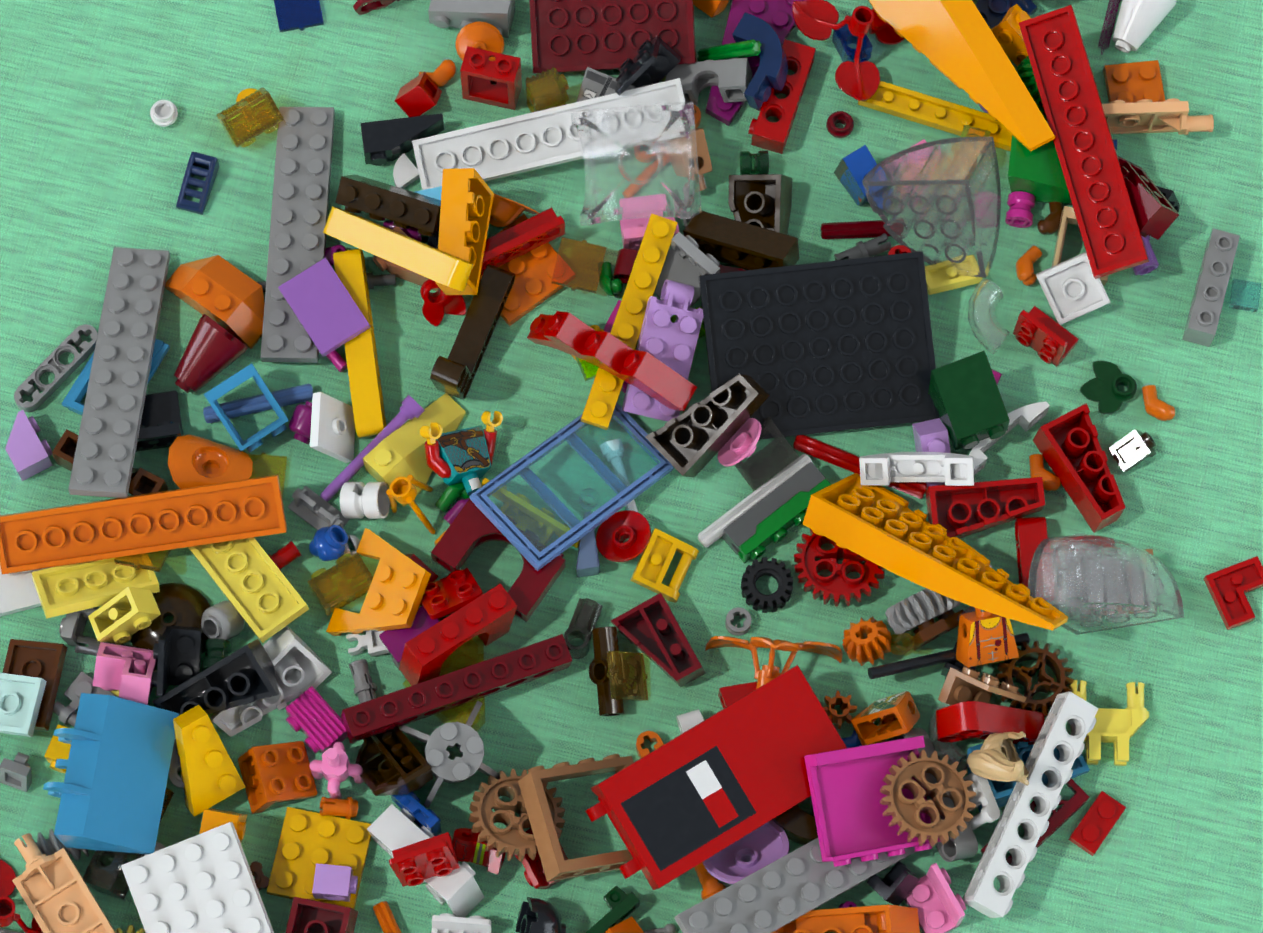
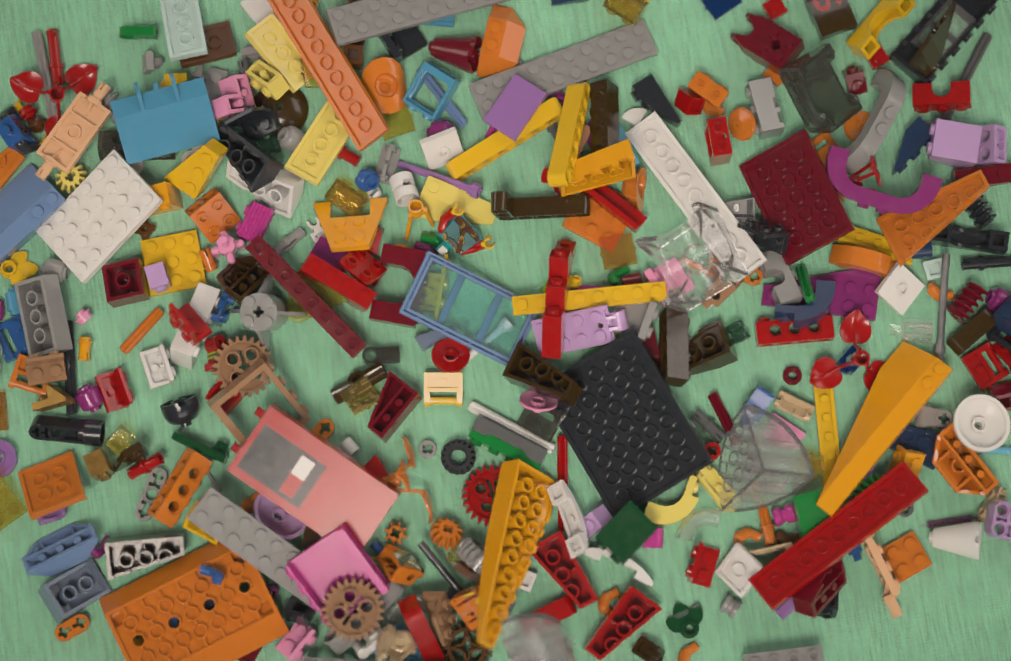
camera: 70 degrees right, 10 degrees up
clear yellow brick [526,67,569,113] -> none
none -> light yellow arch [644,475,700,526]
none -> orange bracket [688,71,729,108]
none -> light grey wheel [719,594,742,619]
none -> orange axle [758,507,777,546]
none -> tan hinge [773,390,815,422]

